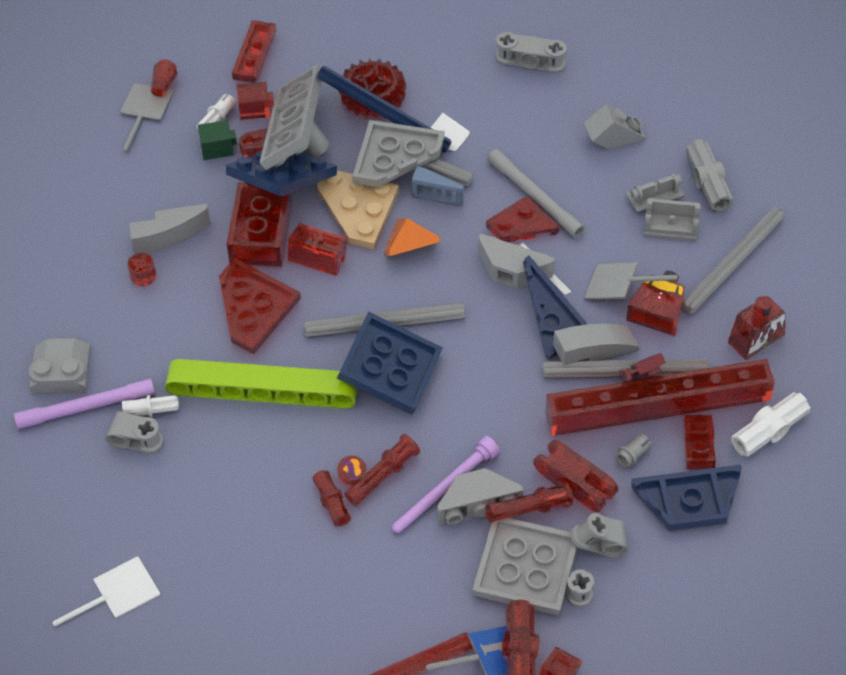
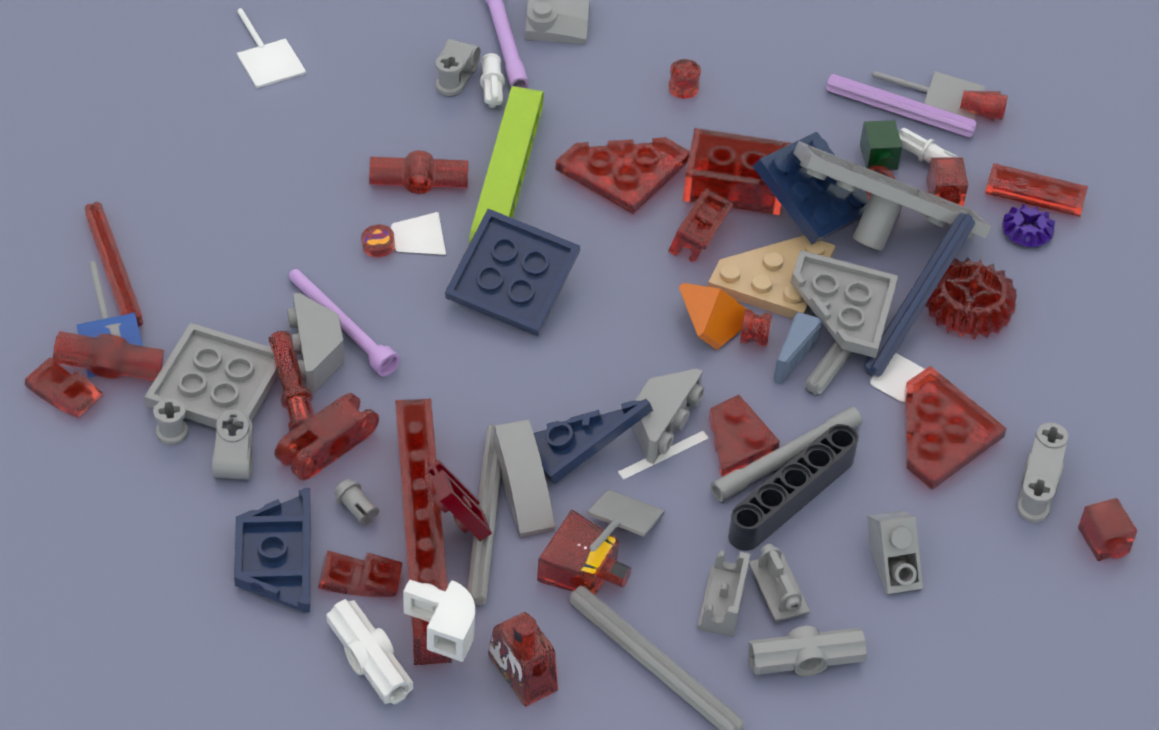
camera: 90 degrees right, 5 degrees down
light grey slope [129,204,210,255] -> none
light grey axle [304,302,465,337] -> none
clear red pin [312,470,351,527] -> none
clear red pin [344,434,420,507] -> none
none -> clear red piece [369,150,468,194]
none -> white sticker [391,212,446,255]
none -> white brick [403,579,475,662]
none -> black beam [728,424,859,551]
none -> clear red wheel [740,309,772,347]
none -> lavender axle [826,74,977,138]
none -> clear red plate [904,366,1007,490]
none -> dark purple gear [1002,204,1055,247]
none -> clear red brick [1078,498,1137,561]

